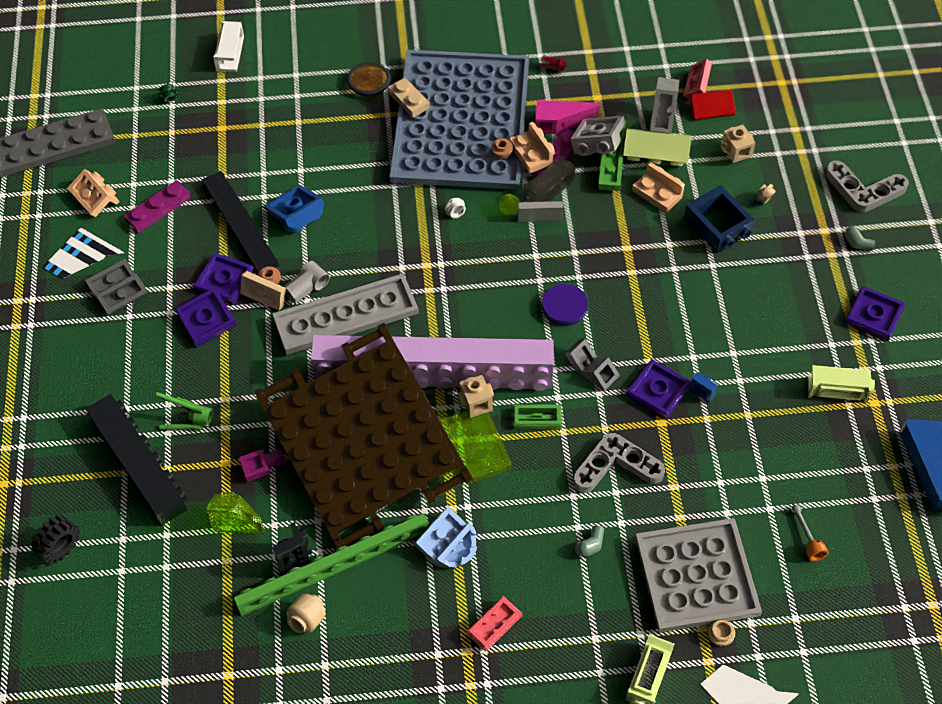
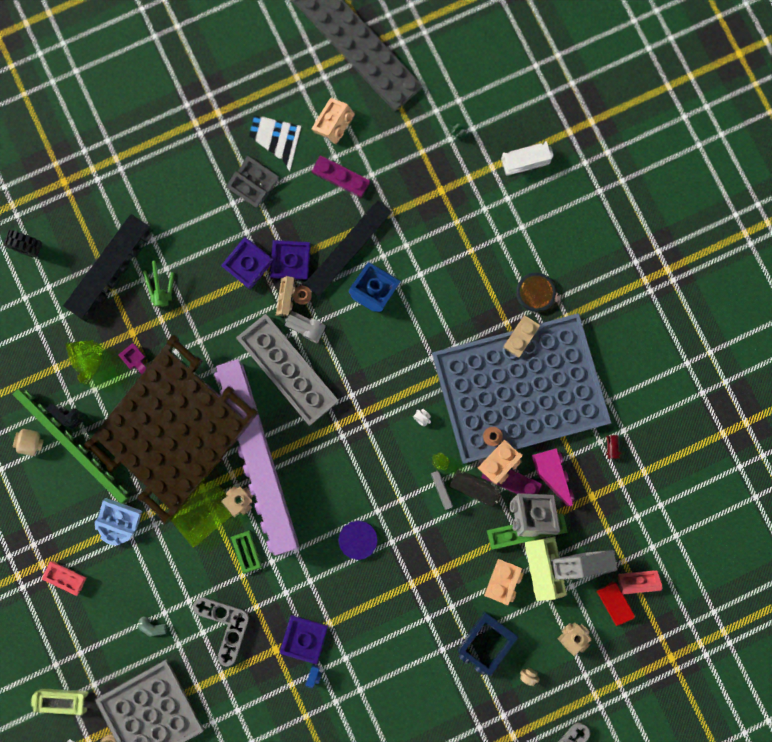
camera: 65 degrees right, 25 degrees up
dark grey slope [565,338,620,391] -> none

